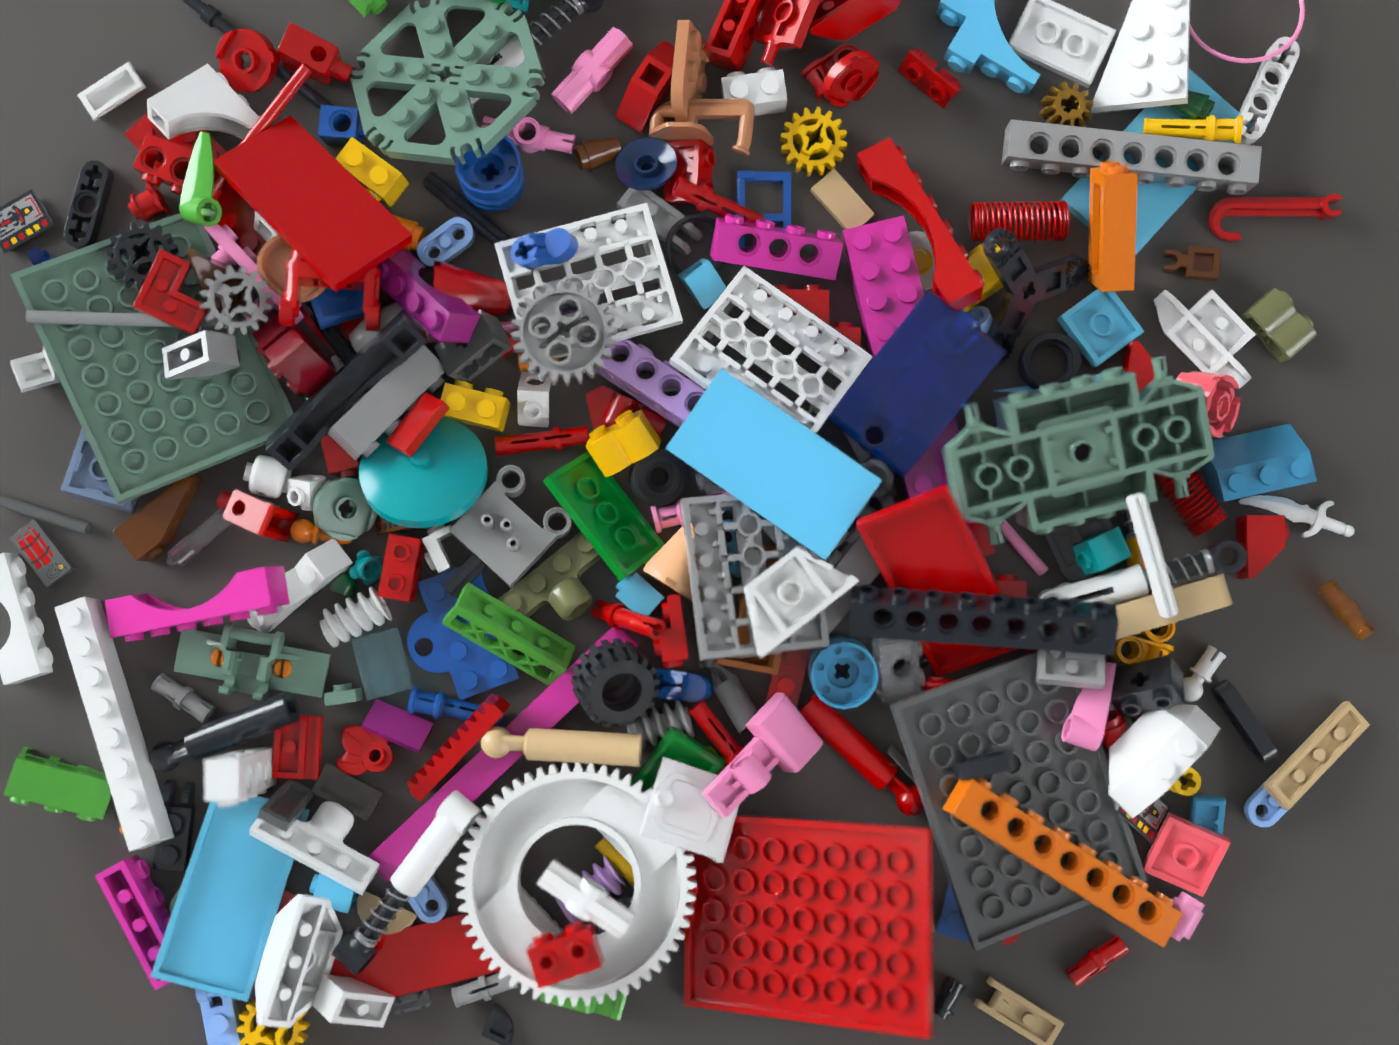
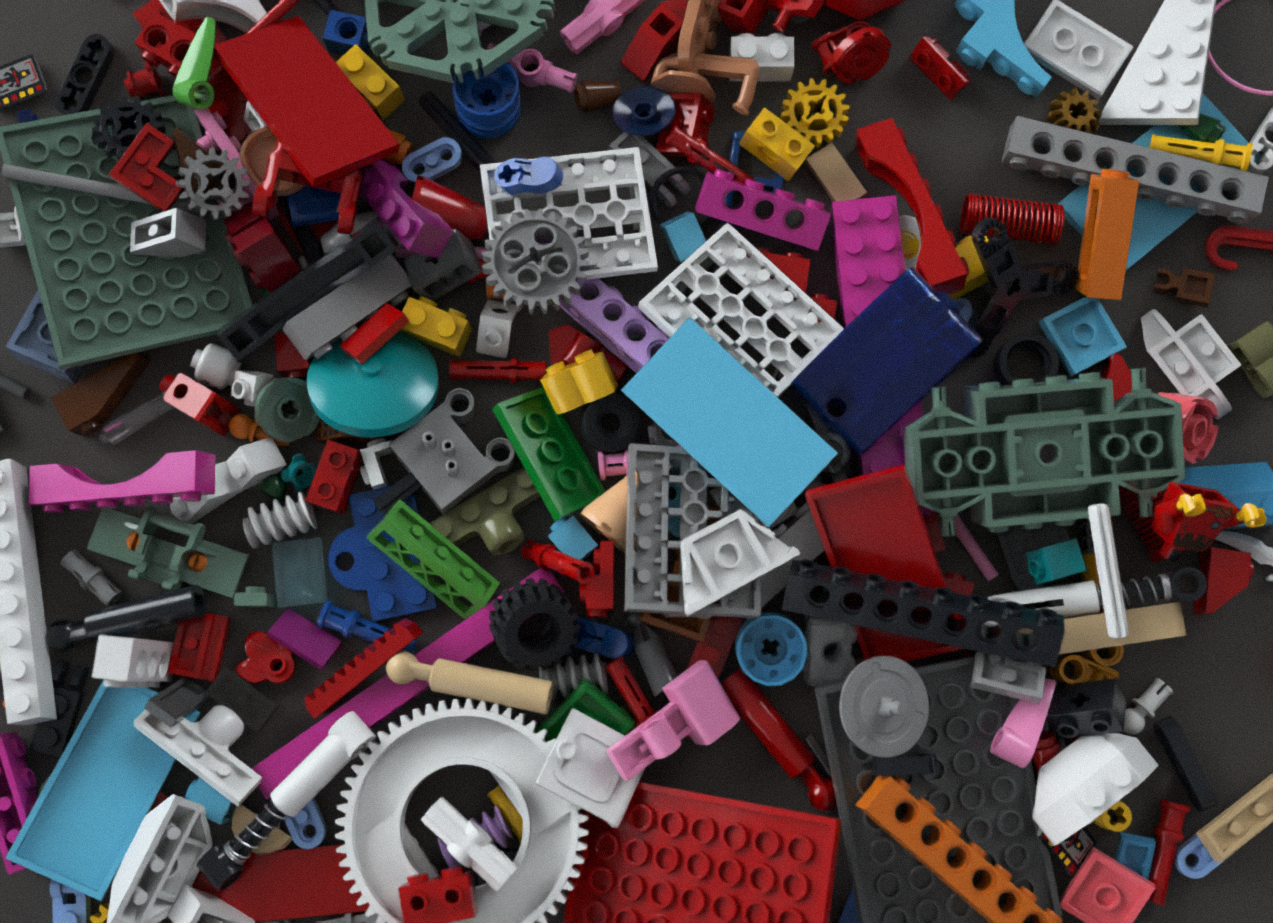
camera: 10 degrees right, 5 degrees down
none -> yellow brick [739,107,815,182]
none -> light grey piece [840,656,929,758]
none -> red pin [1148,799,1191,906]
none -> red torso [1152,481,1267,562]

